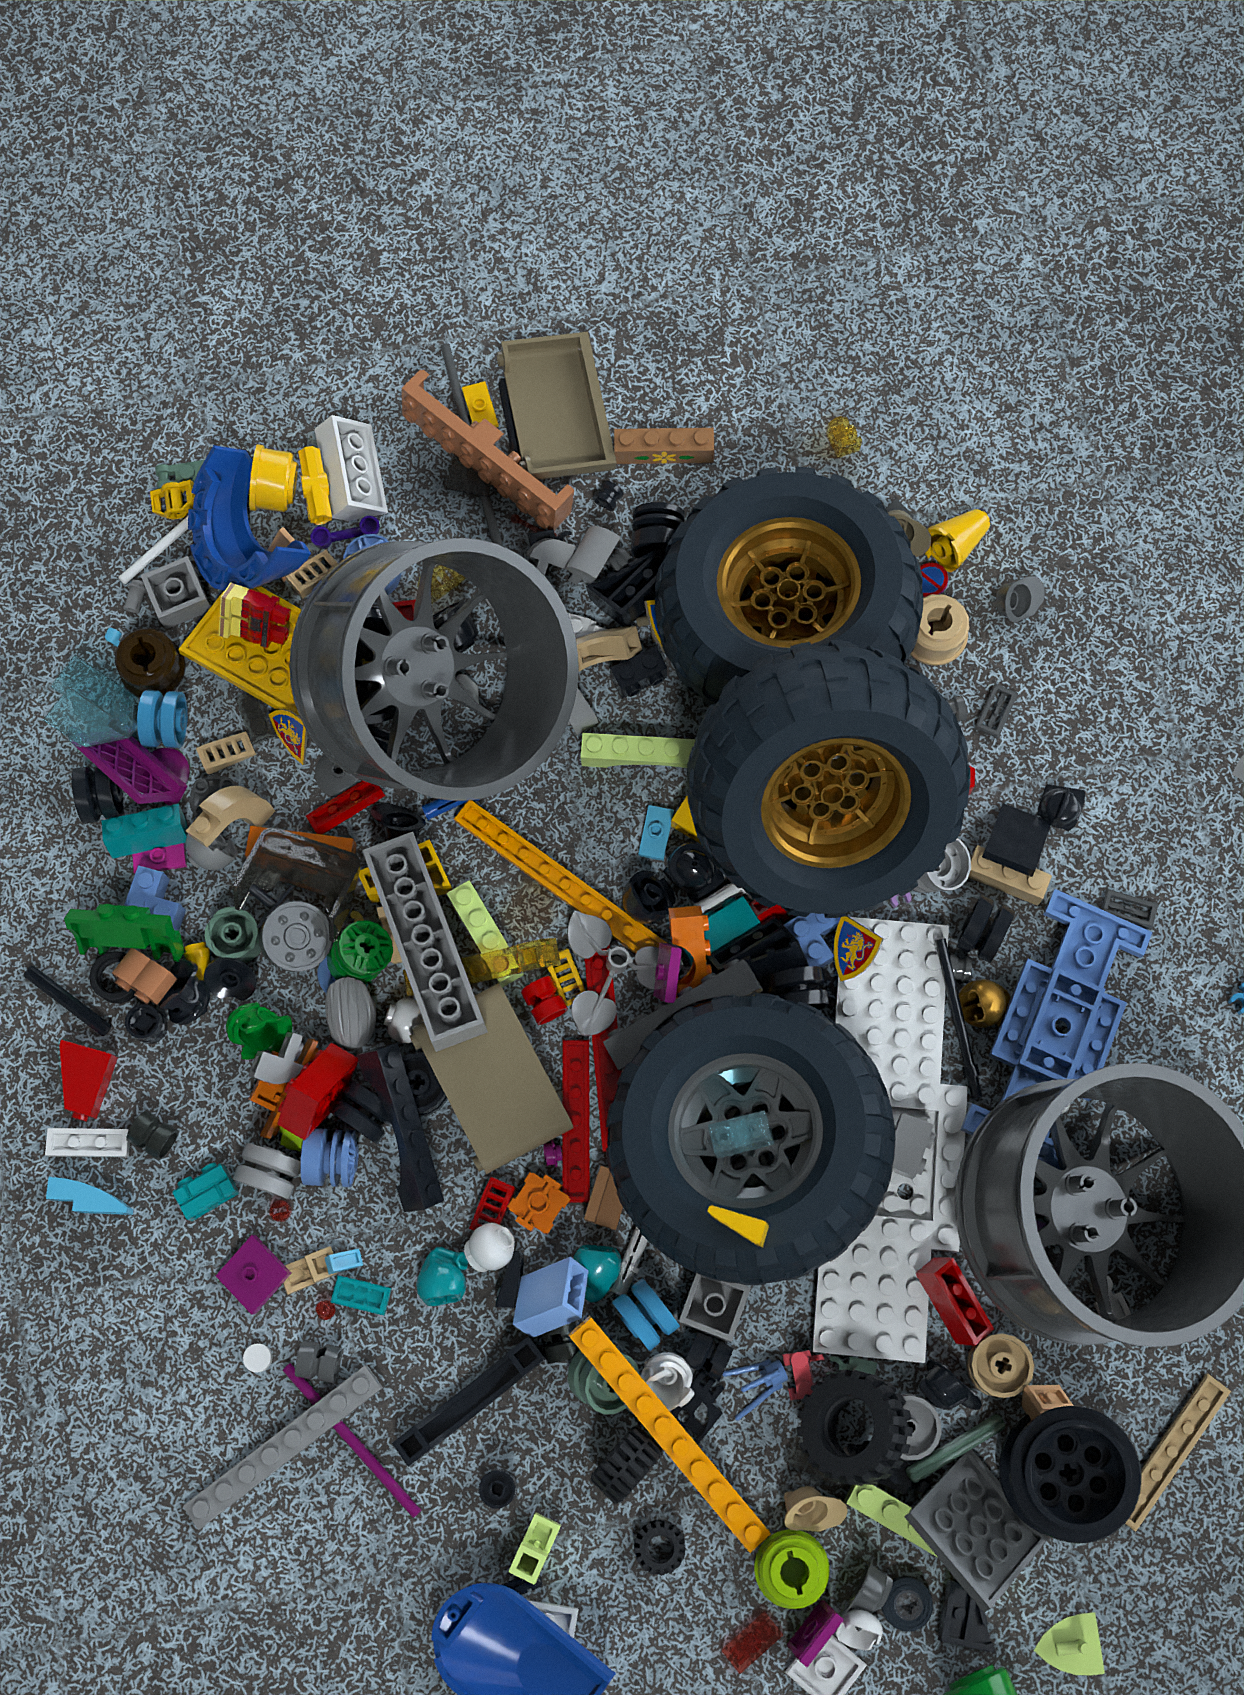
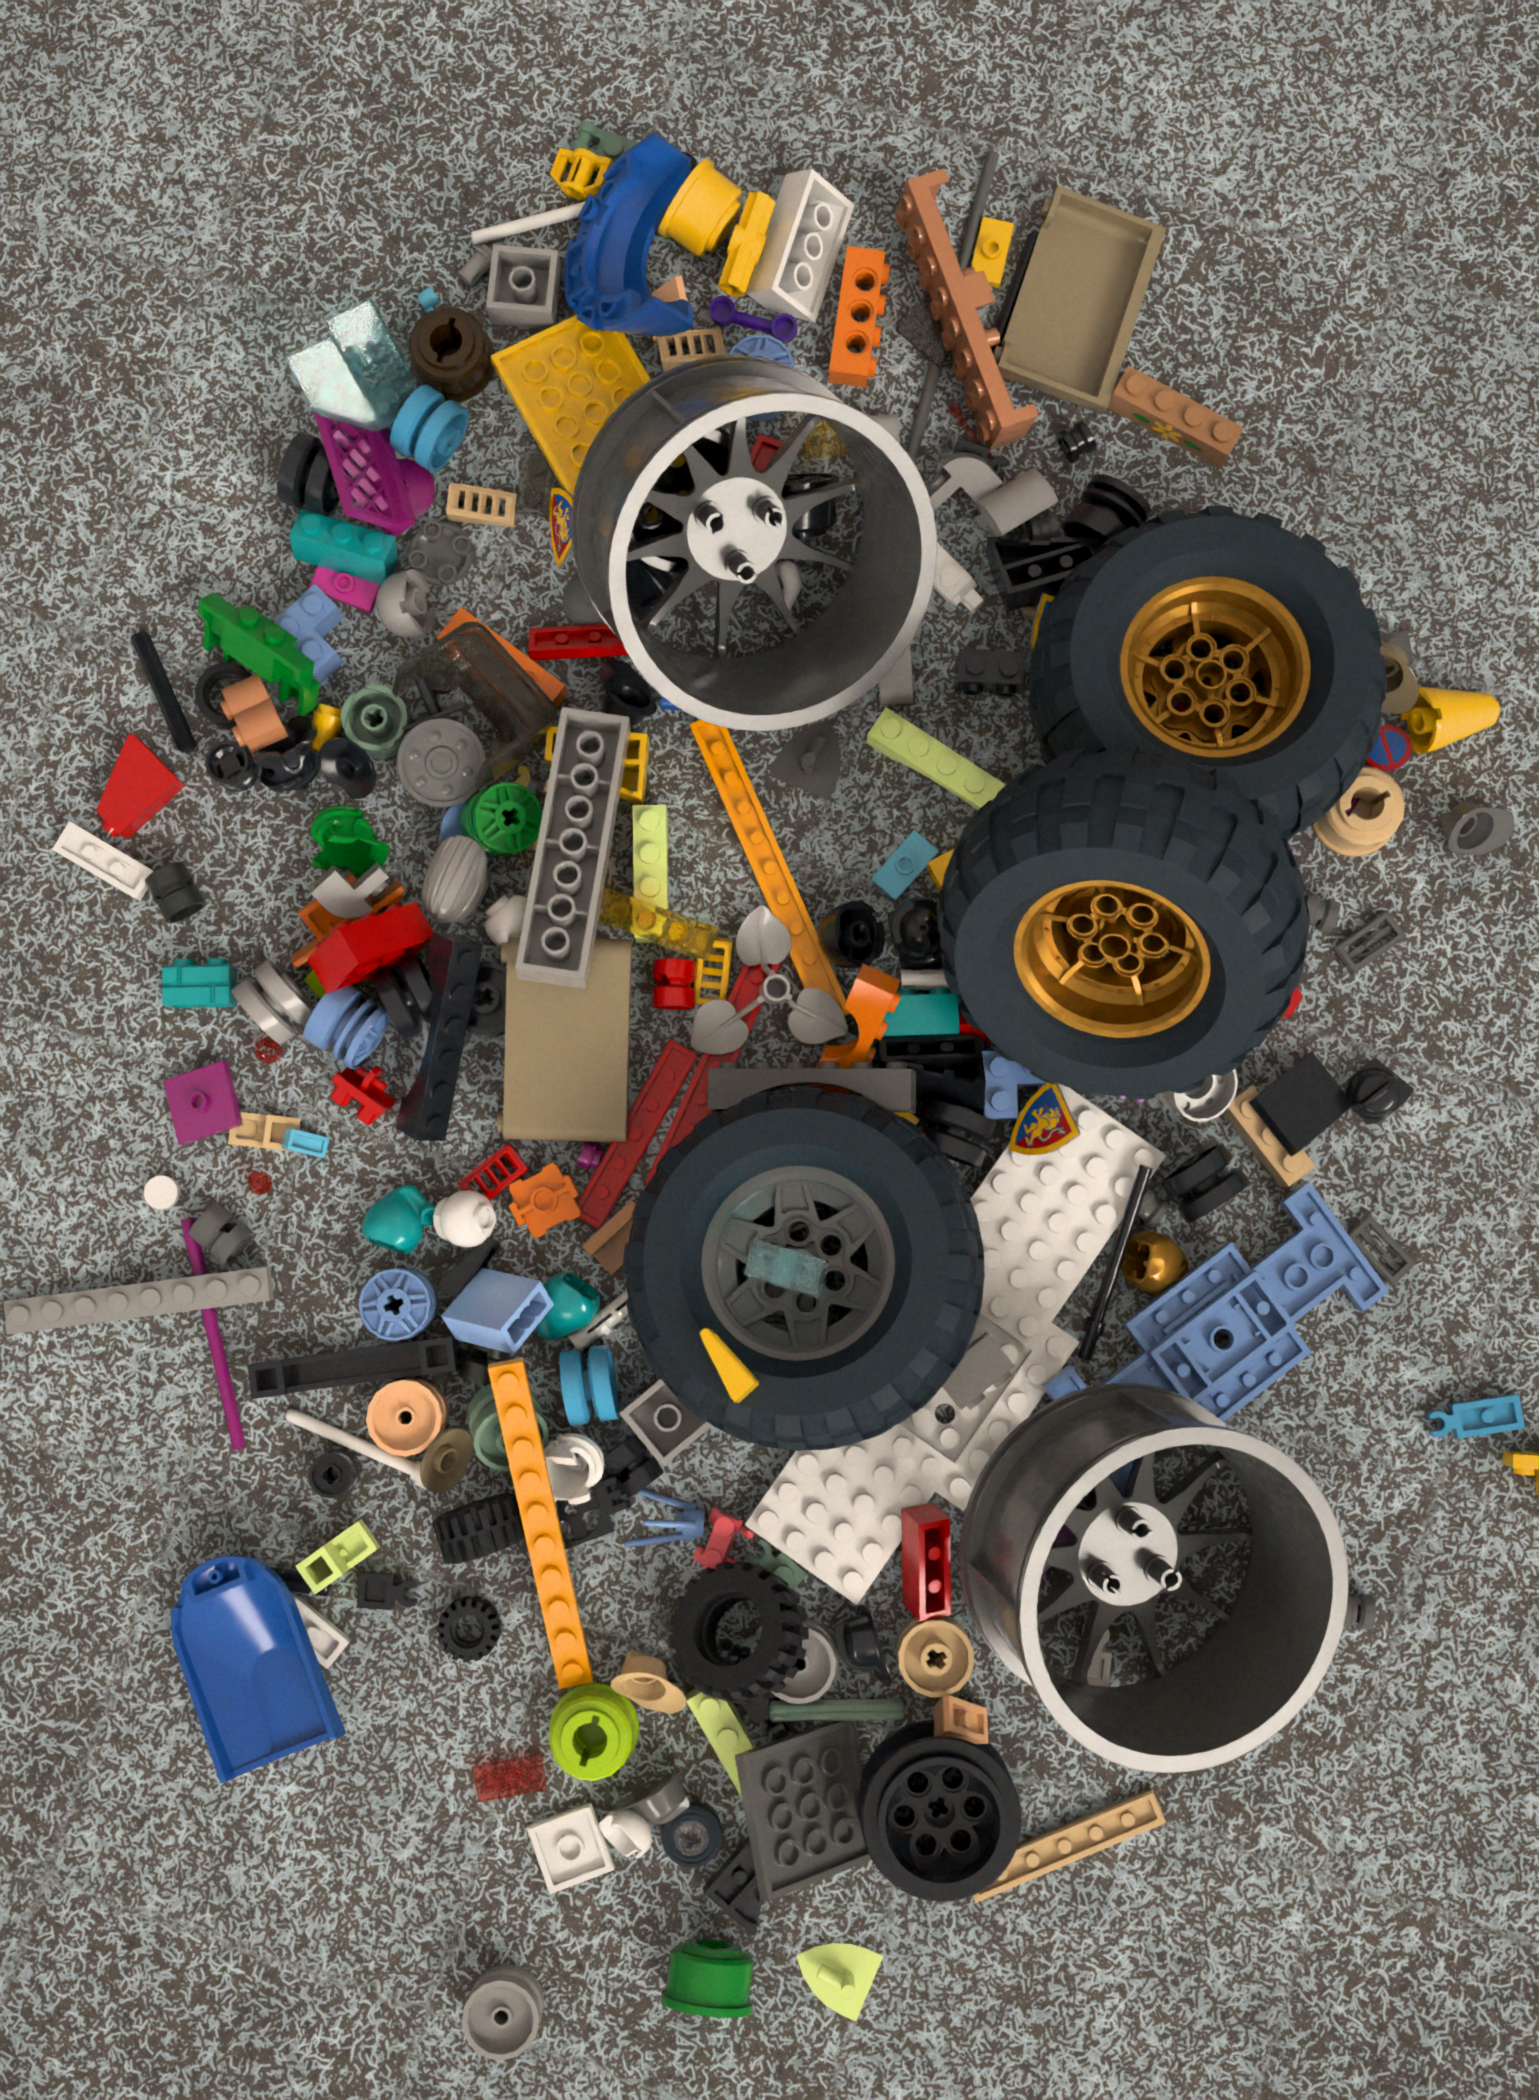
camera: 30 degrees right, 10 degrees up
medium azure slope [46,1177,133,1215] -> none
tan arch [186,786,275,848] -> none
hips [218,583,291,648] -> none
teal plate [330,1275,392,1316] -> none
tan arch [576,626,642,672] -> none
magenta plate [653,943,682,1003] -> none
magenta plate [787,1599,844,1668] -> none
clear yellow brick [826,416,862,458] -> none
none -> white piece [285,1409,427,1490]
none -> red hips [330,1066,397,1125]
none -> black plate [357,1571,419,1610]
none -> medium blue wheel [358,1268,439,1341]
none -> light nougat wheel [366,1377,449,1457]
none -> dark tan dish [420,1427,474,1493]
none -> dark grey shield [769,719,841,801]
none -> orange brick [828,246,891,388]

